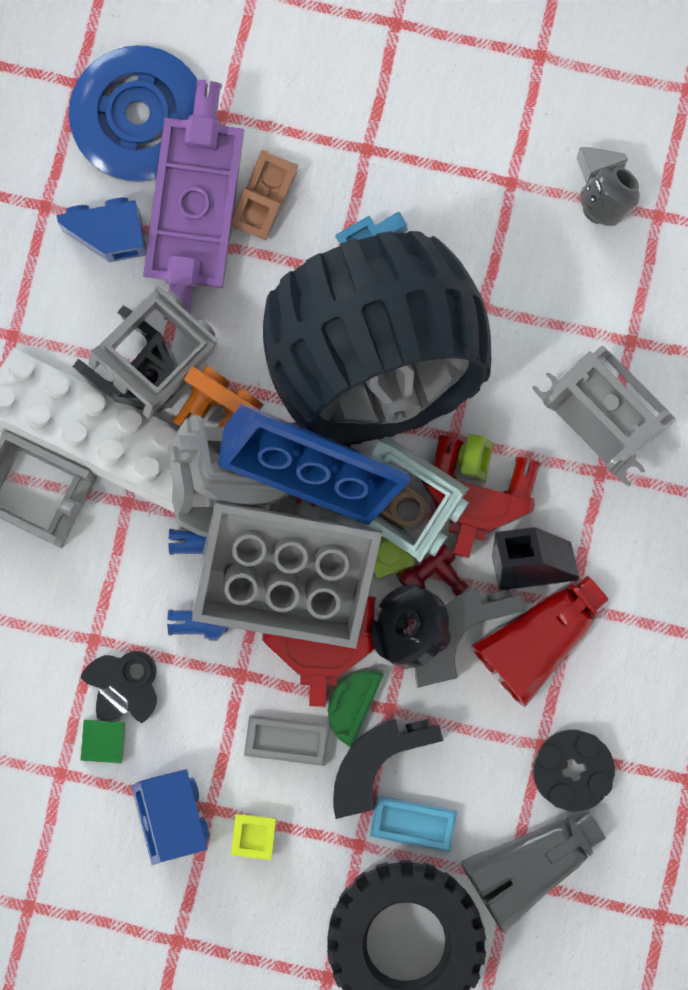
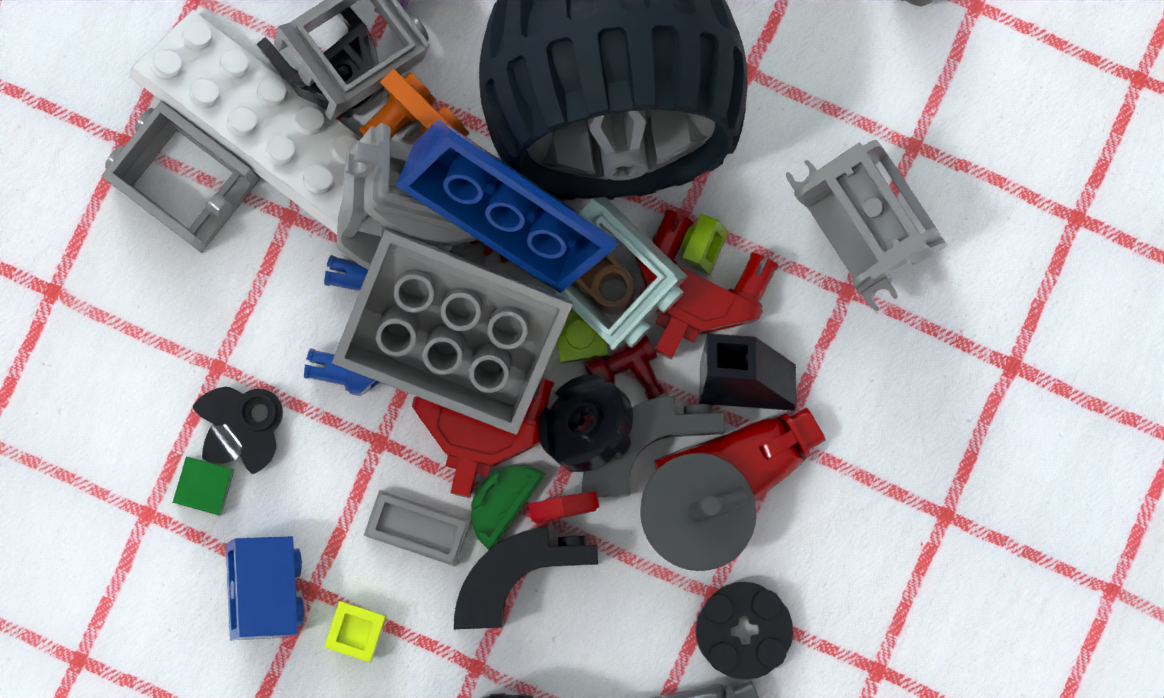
camera: 10 degrees right, 0 degrees up
medium azure tile [370,795,457,852] -> none
none -> red tile [528,491,600,524]
none -> dark grey shield [640,453,756,571]

